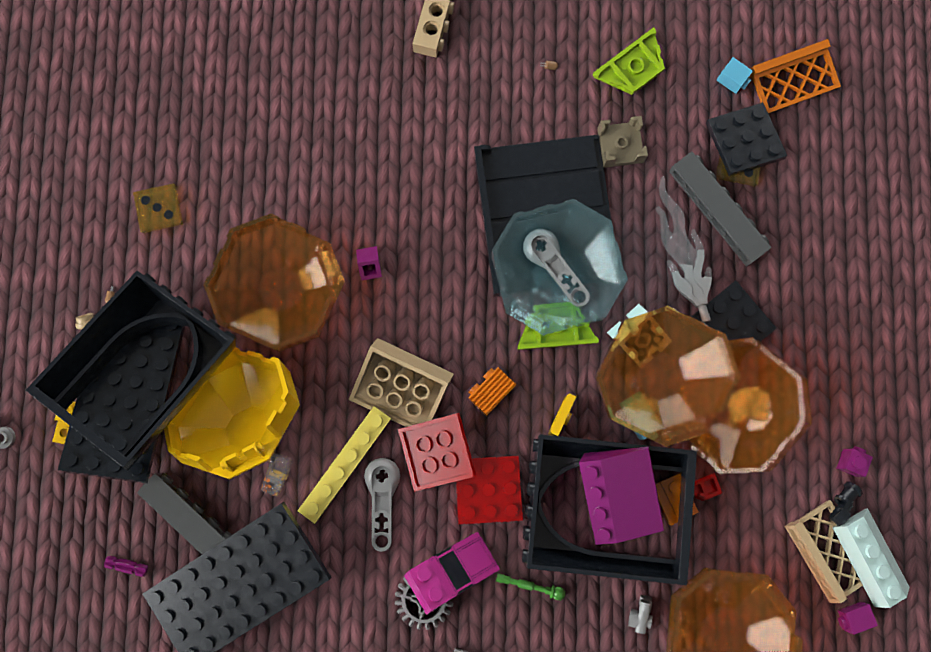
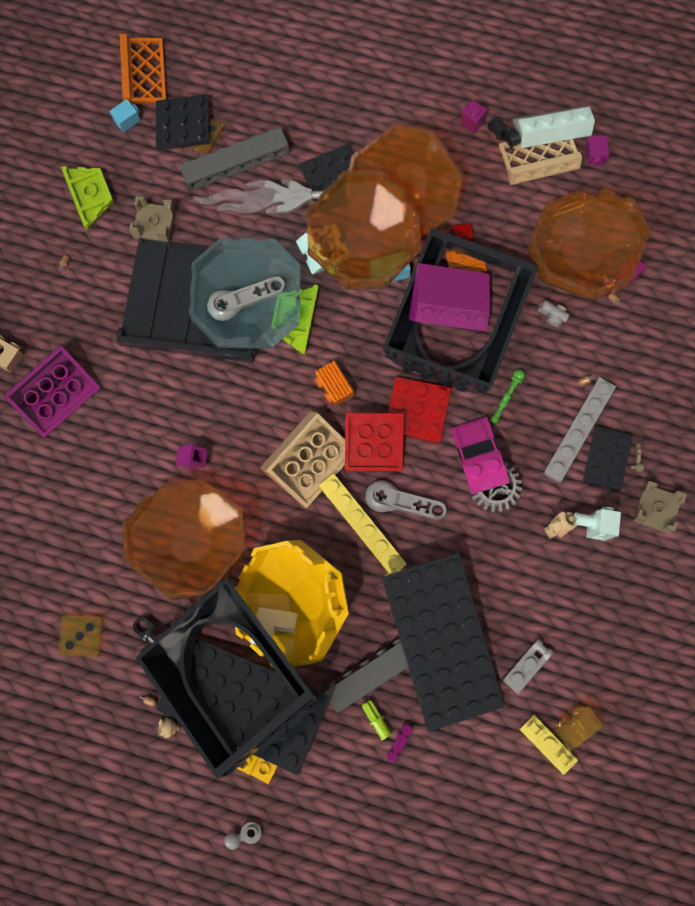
camera: 65 degrees left, 5 degrees down
clear leg [261,453,295,497] -> none
yellow plate [548,393,576,436] -> none
none -> magenta slope [3,345,100,438]
none -> black connector [133,617,159,644]
none -> white tile [251,607,298,644]
none -> lime axle [362,700,392,741]

